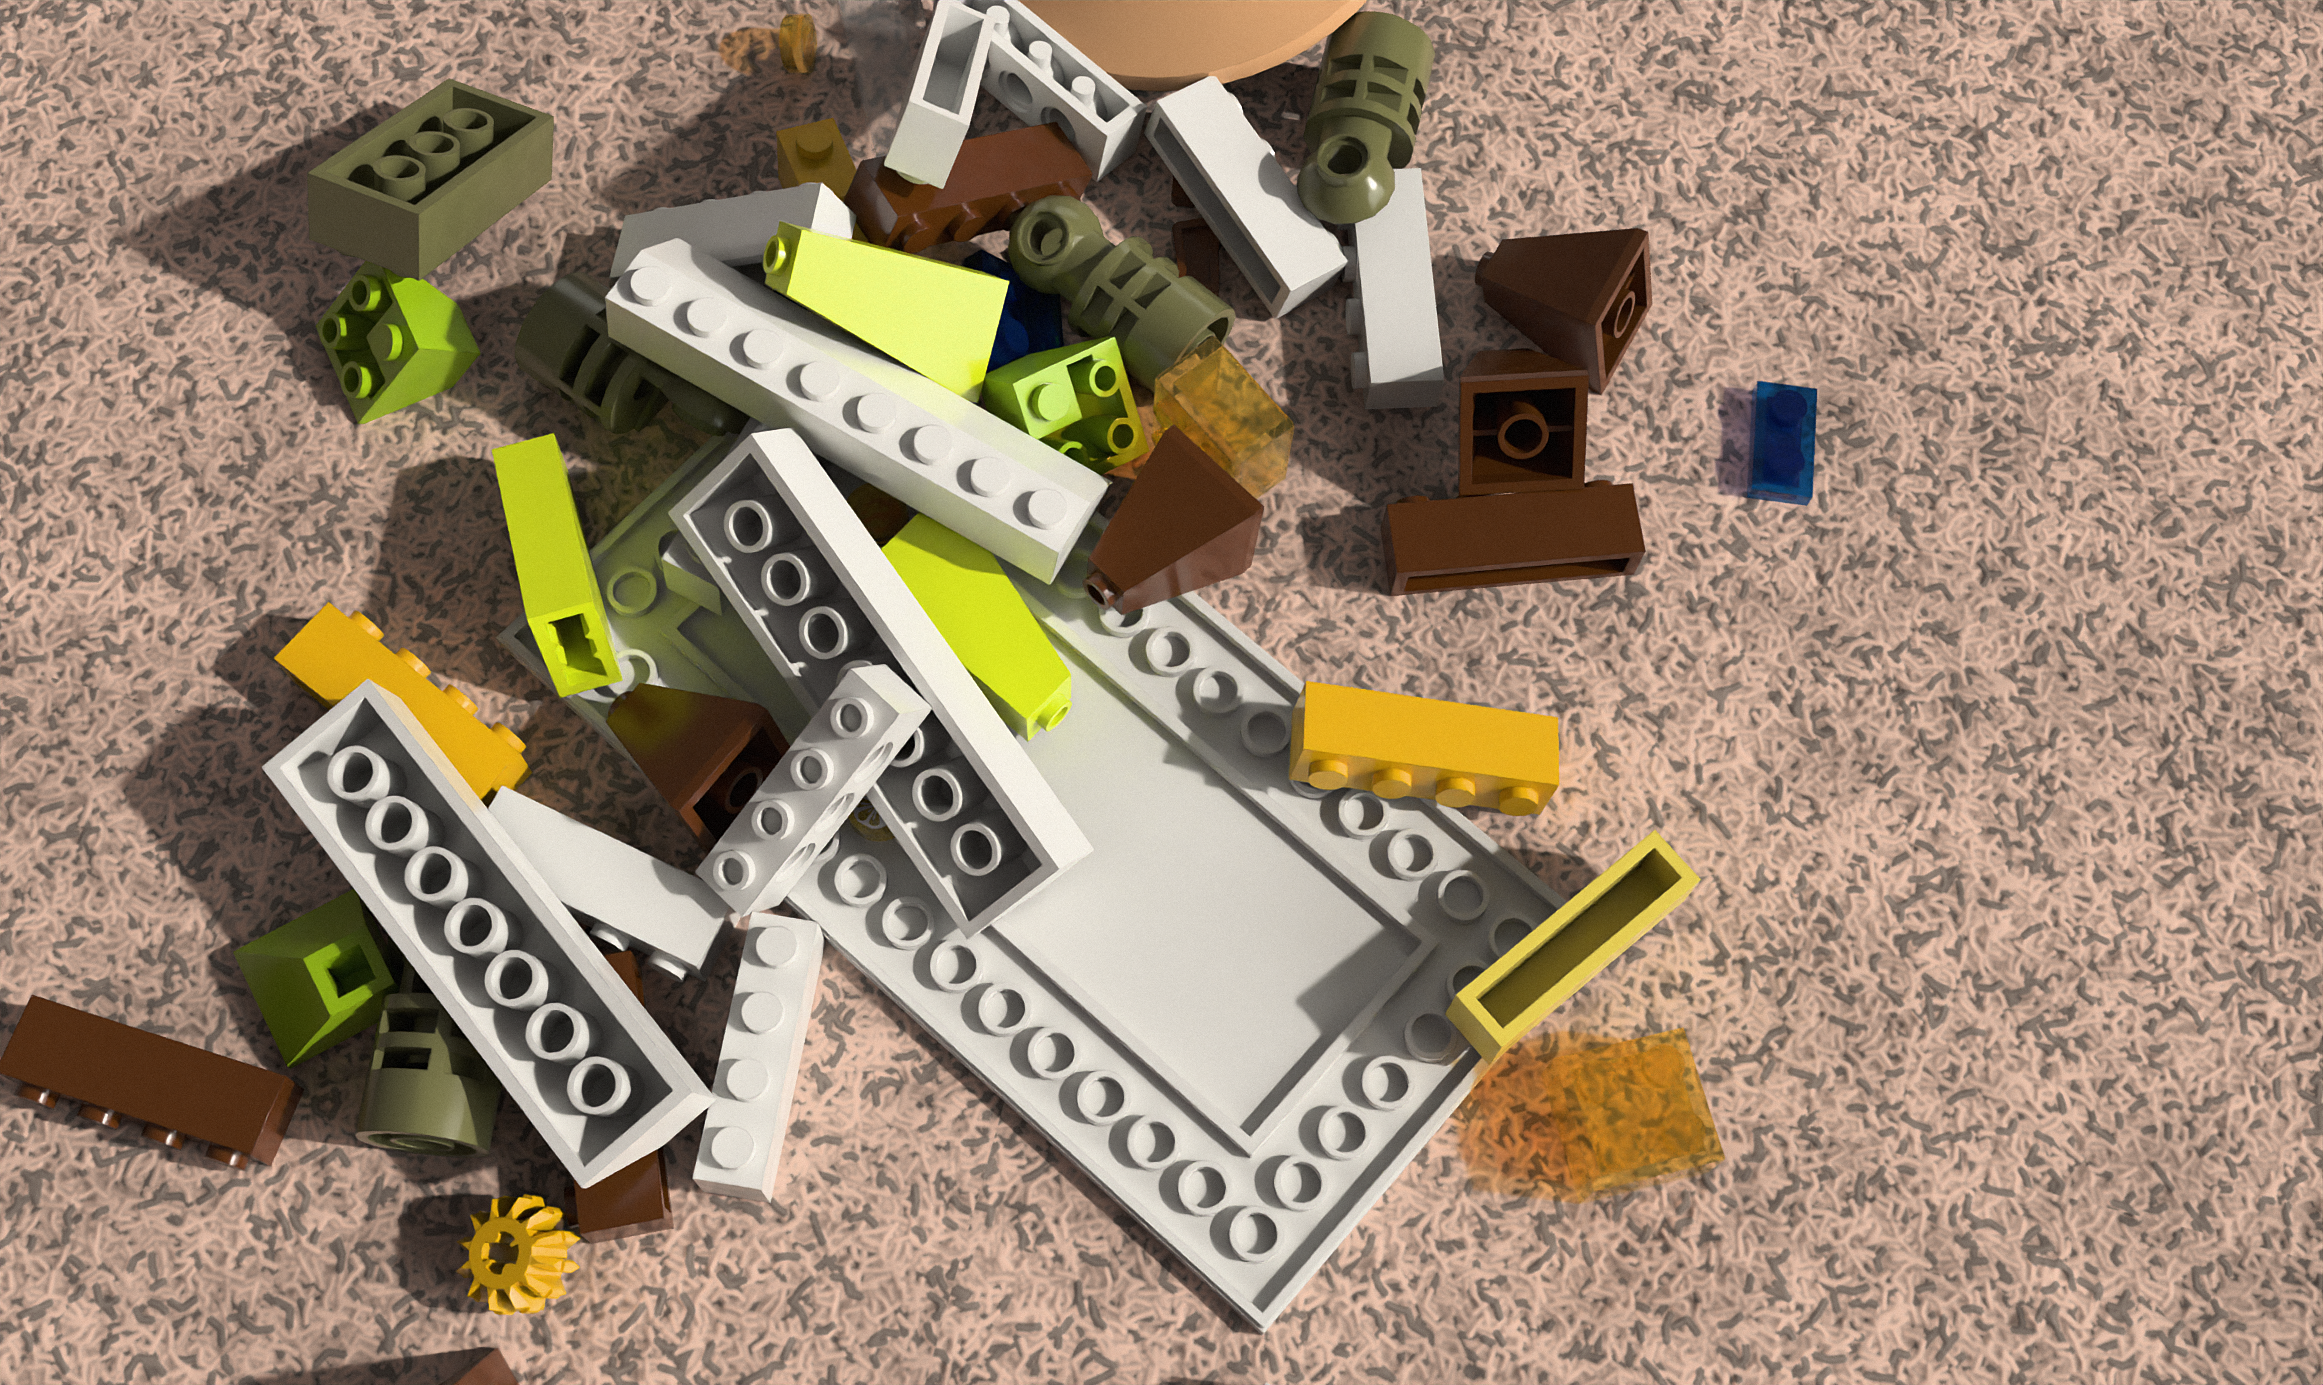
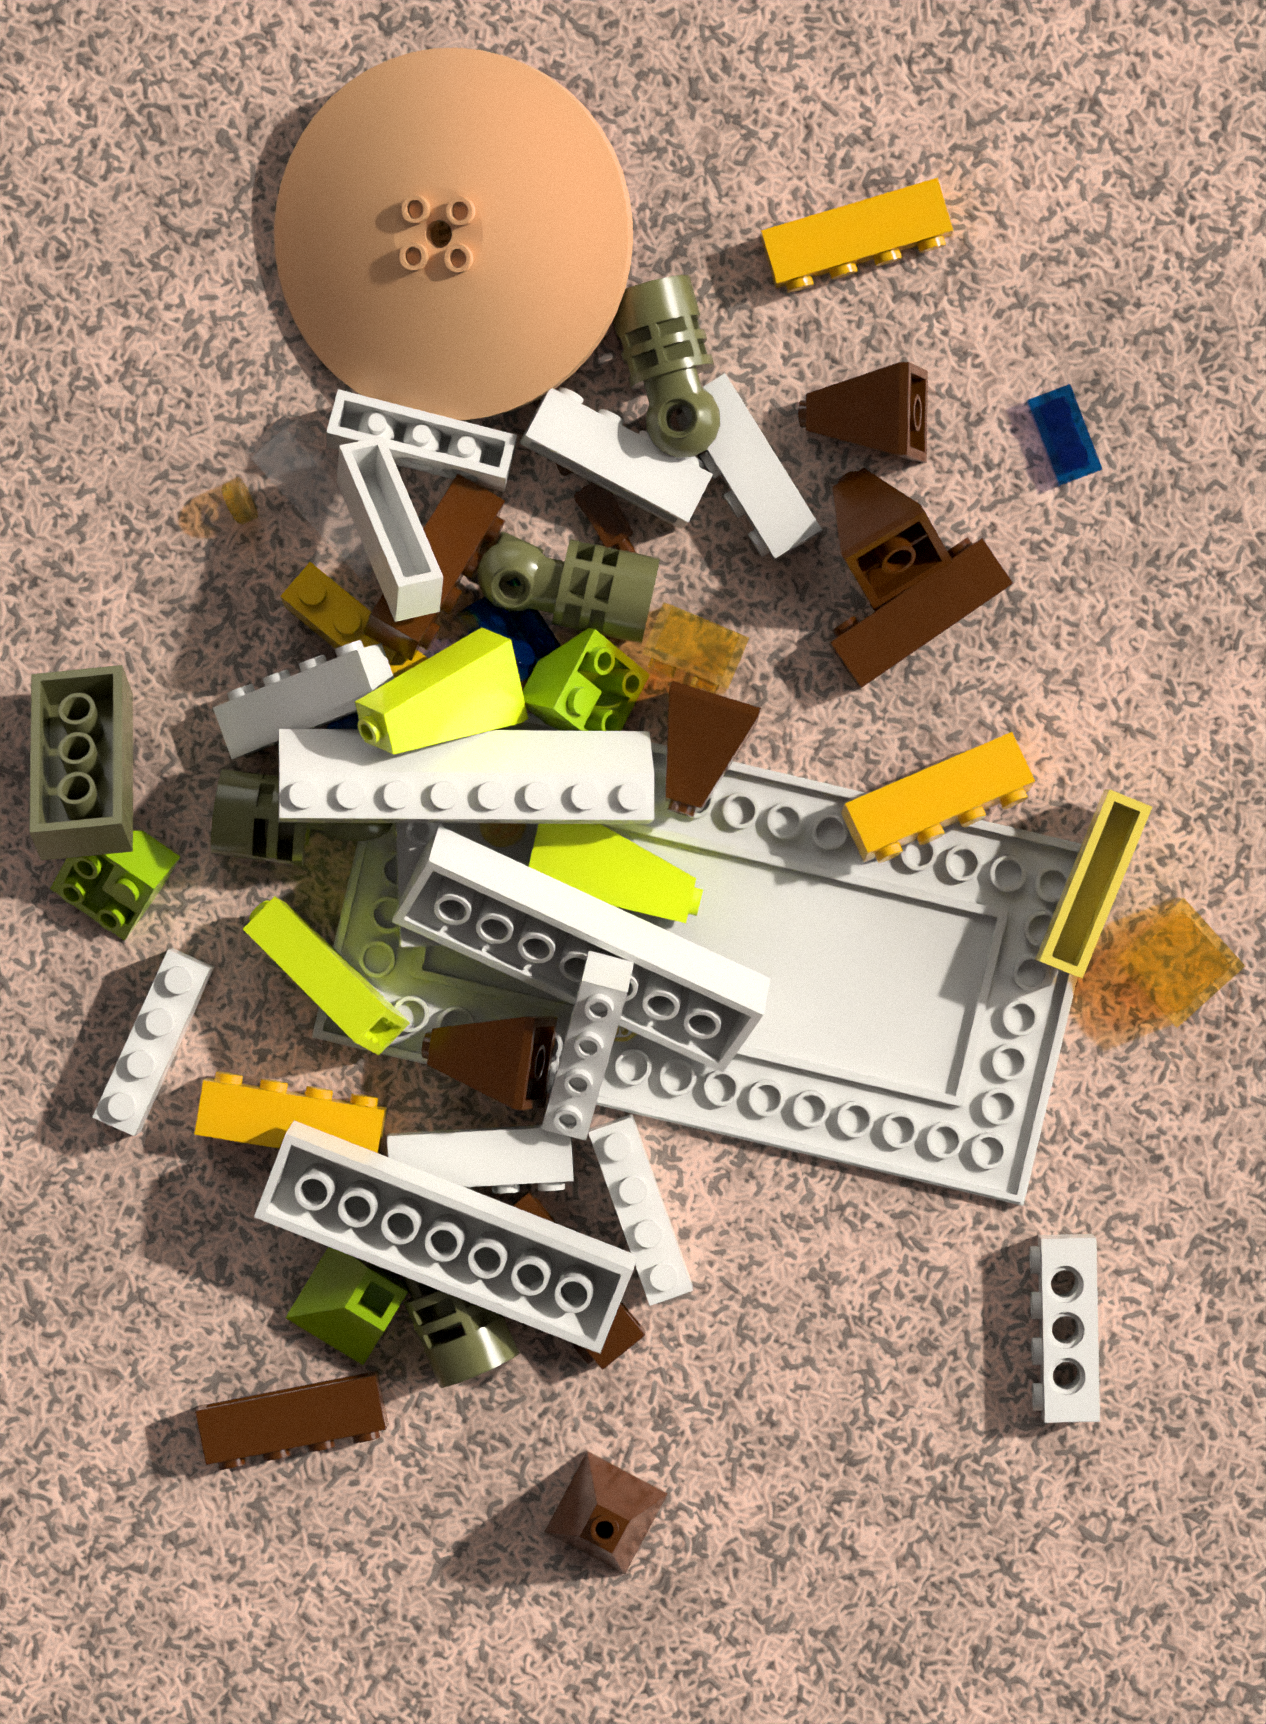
camera: 25 degrees left, 20 degrees up
yellow gear [455,1194,581,1315] -> none
none -> white brick [92,948,215,1136]
none -> yellow brick [760,177,954,293]

